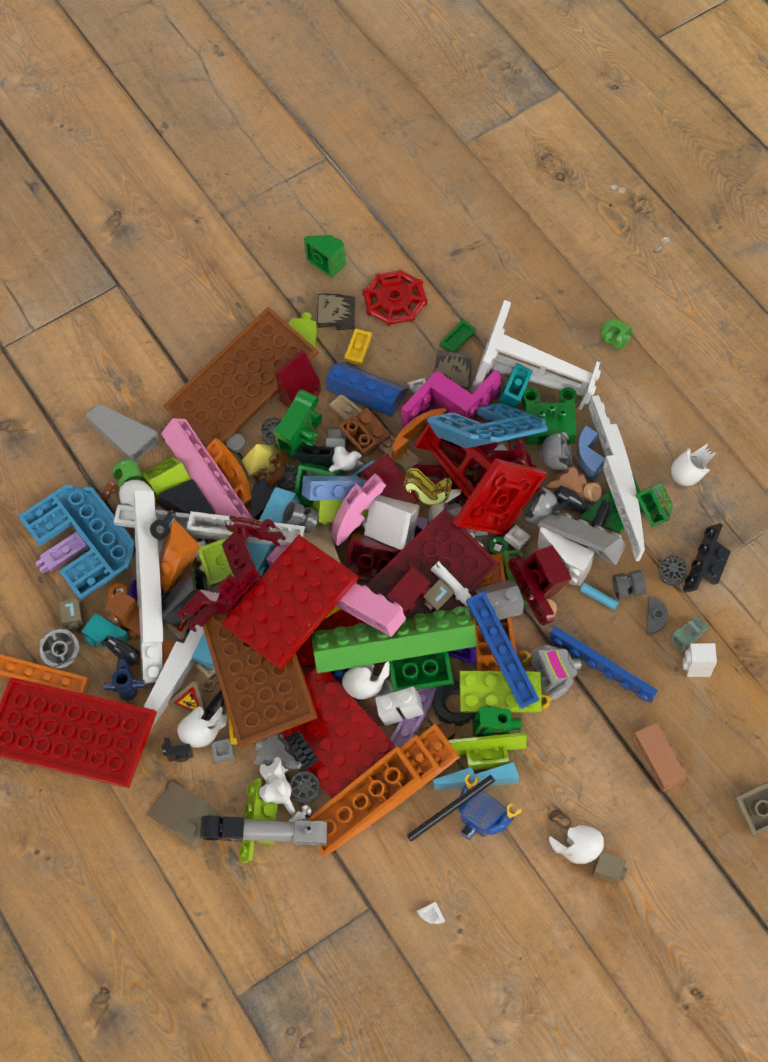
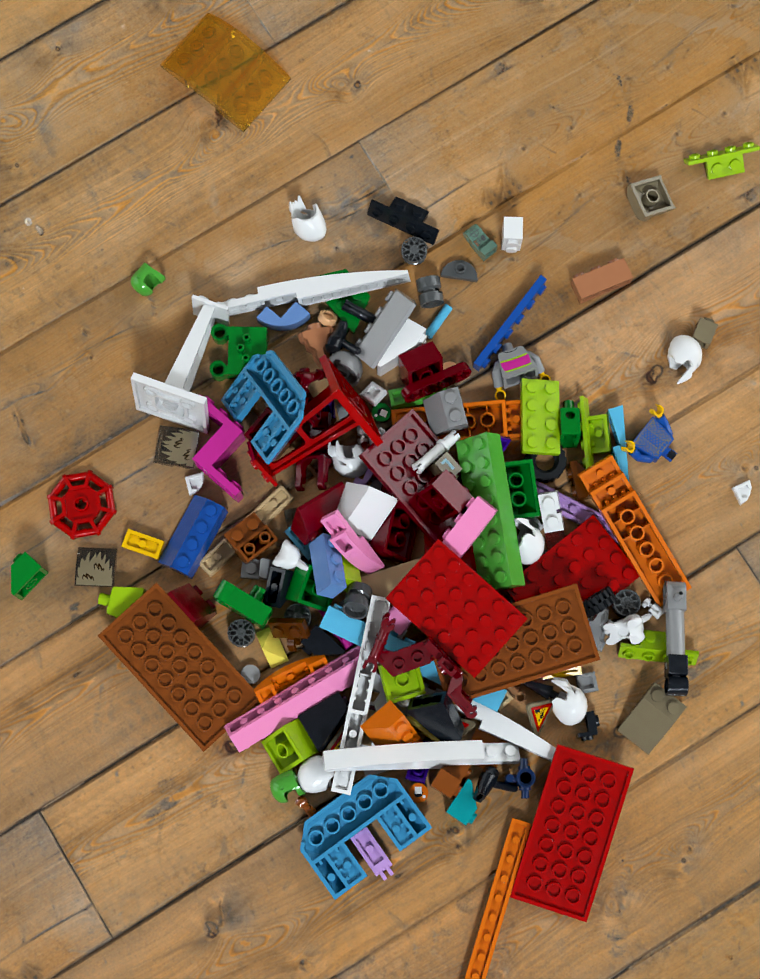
camera: 90 degrees left, 15 degrees up
light grey cylinder [38,628,79,668] -> none
dark tan brick [59,598,85,631] -> none
light grey slope [85,404,160,462] -> none
black plate [149,510,176,539] -> none
orange slope [391,407,447,461] -> none
clear yellow animal [403,468,452,505] -> none
black piece [407,774,495,842] -> none
green tile [439,319,476,356] -> none
blue plate [466,591,539,710] -> none
teal slope [497,363,533,408] -> none
light grey cylinder [539,432,573,470] -> none
green torso [636,482,673,527] -> none

